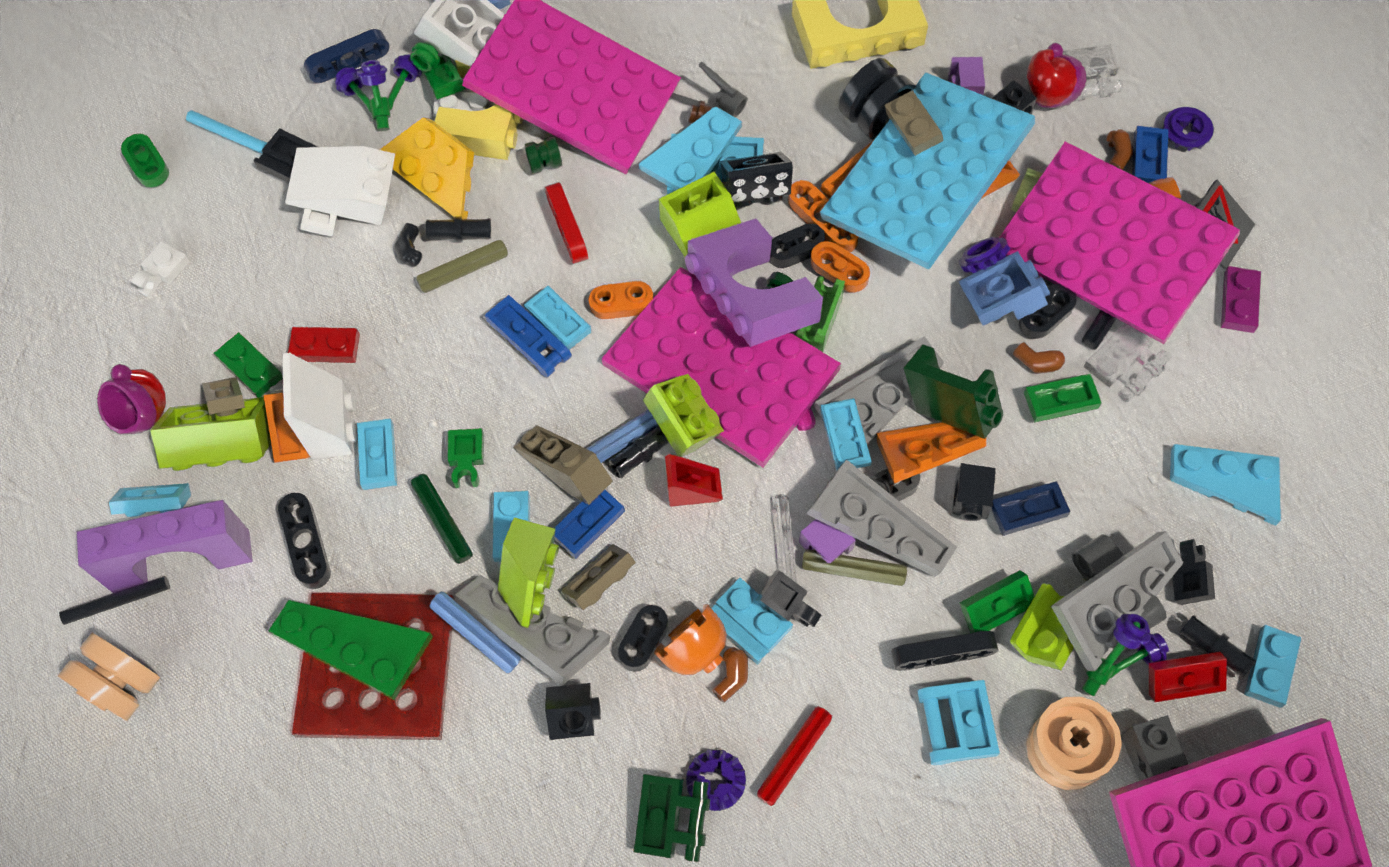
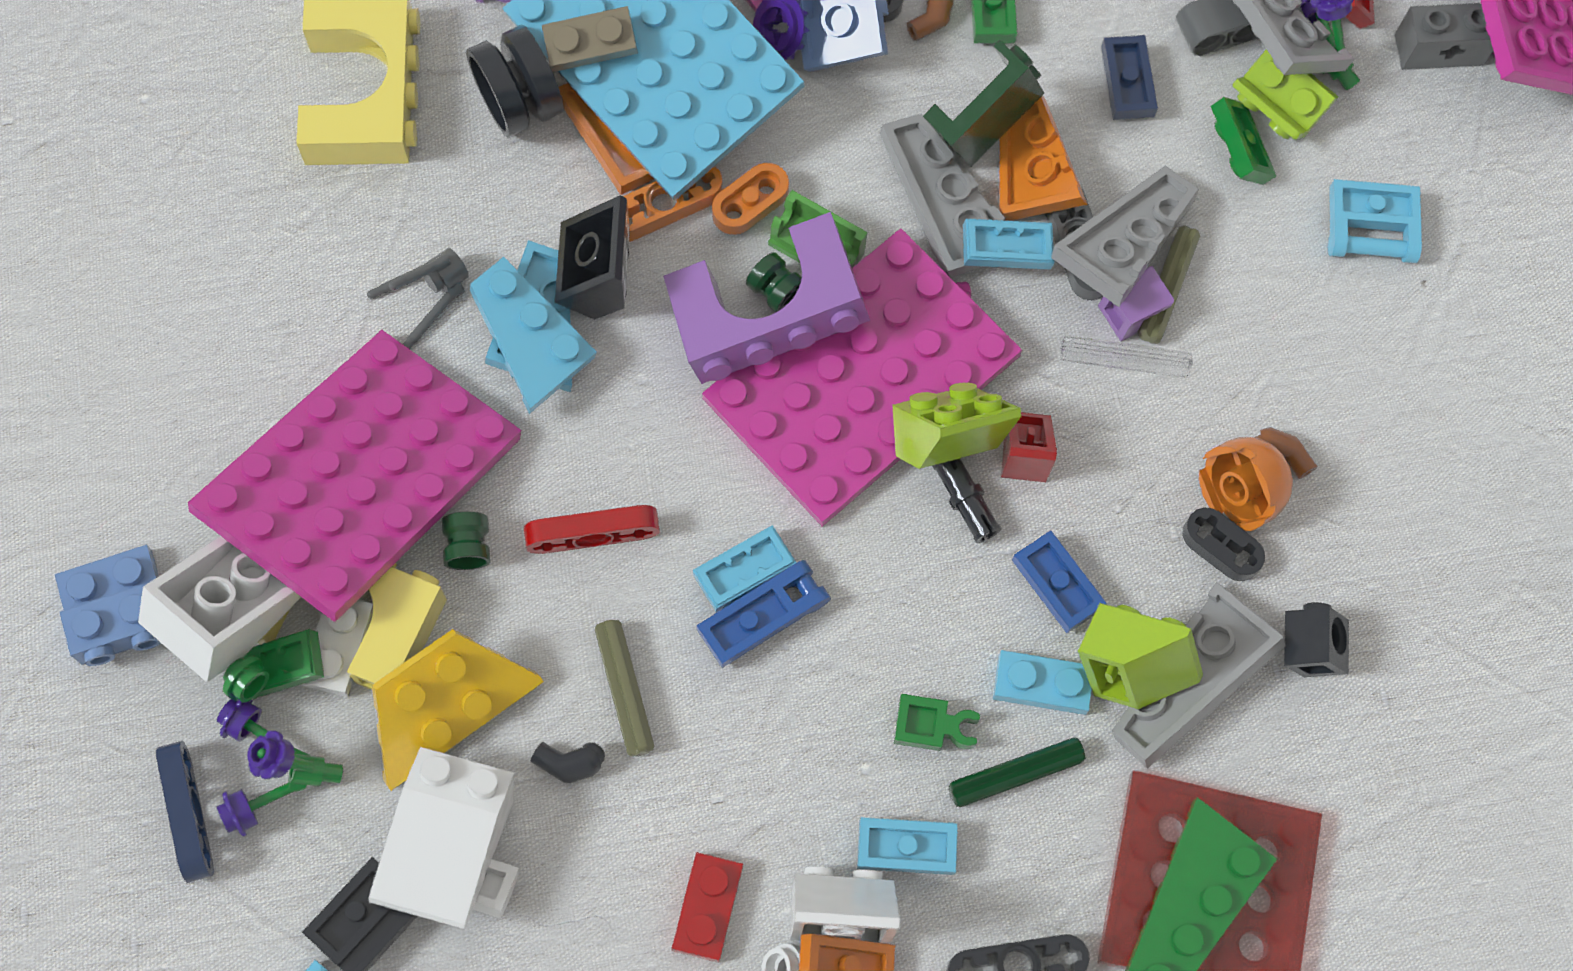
camera: 85 degrees left, 5 degrees up
black pin [426,216,491,242] -> none
medium blue axle [430,591,521,673] -> none
dark tan slope [513,425,613,505] -> none
dark tan plate [561,544,636,610] -> none
medium blue axle [586,409,658,463] -> none
orange plate [589,281,653,319] -> none
dark green plate [633,773,711,862] -> none
lime slope [659,172,741,256] -> none
dark purple gear [686,749,746,811] -> none
reddish brown plate [688,100,712,123] -> none
medium azure plate [711,578,793,665] -> none
black plate [756,570,822,627] -> none
red axle [757,706,832,806] -> none
black beam [770,223,825,268] -> none
black beam [891,631,999,671] -> none
black brick [952,463,996,521] -> none
light nougat wheel [1026,697,1122,790] -> none

